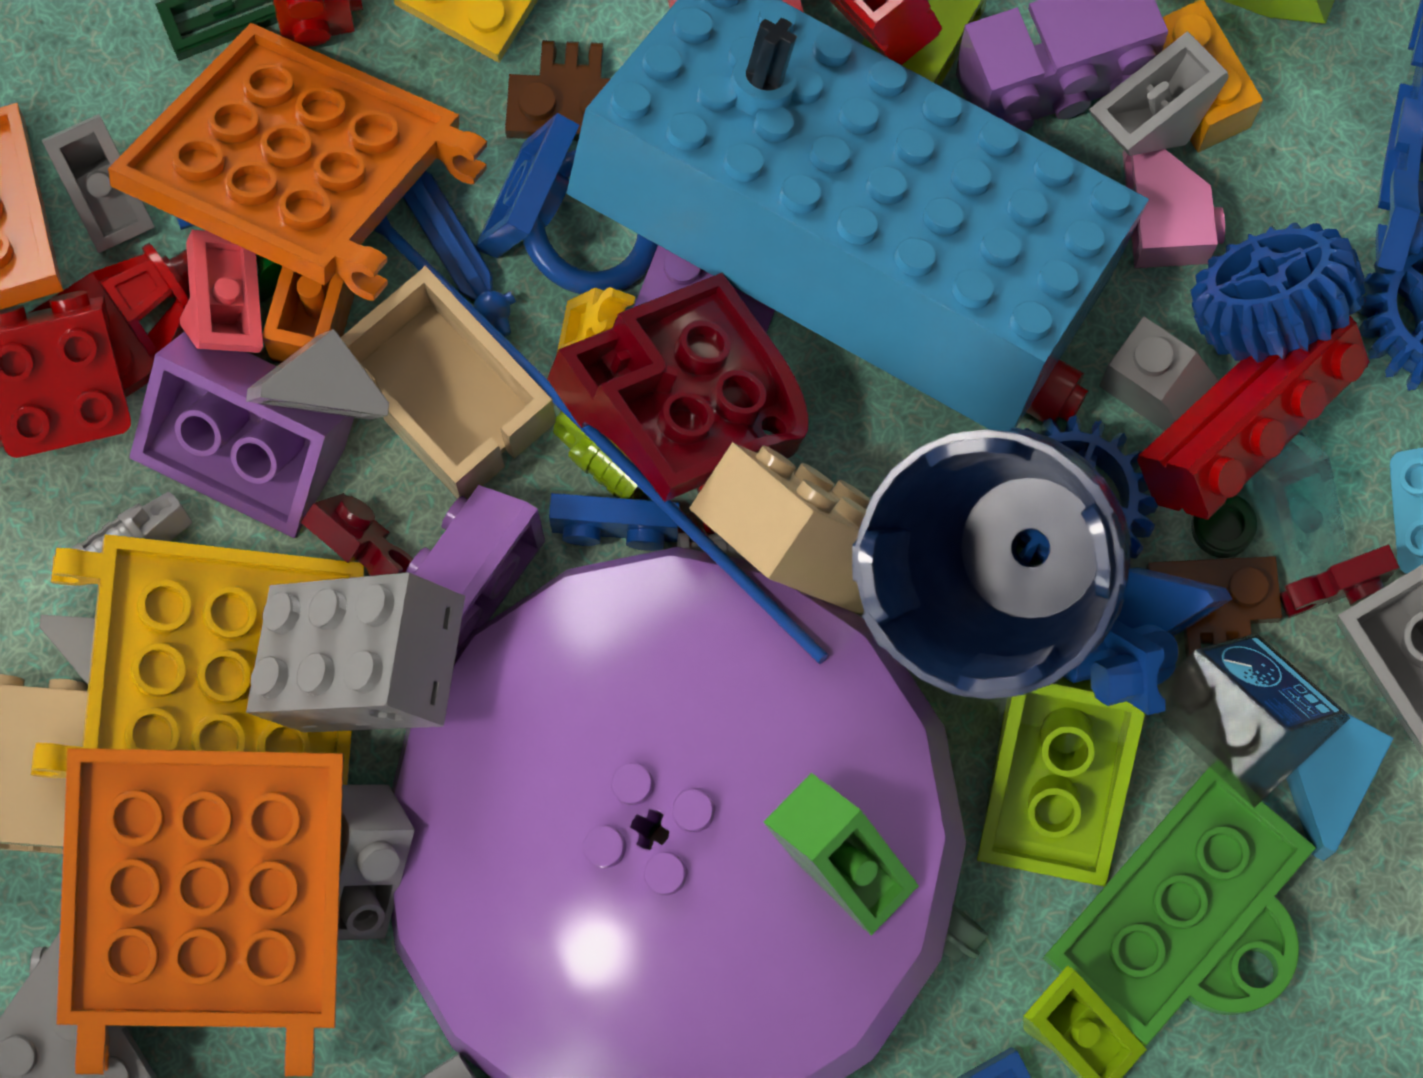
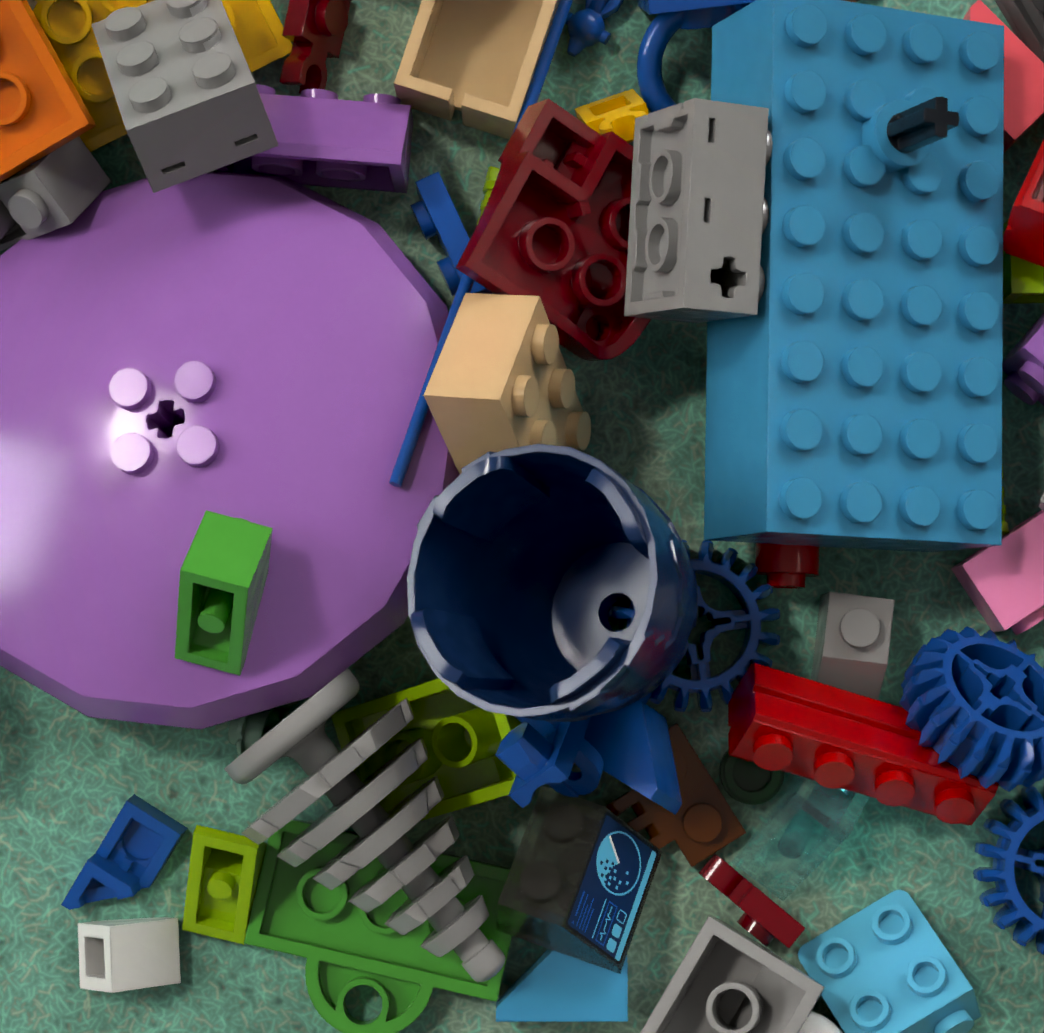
camera: 60 degrees right, 10 degrees up
none -> light grey plant [224,668,506,983]
none -> light grey piece [624,98,773,323]

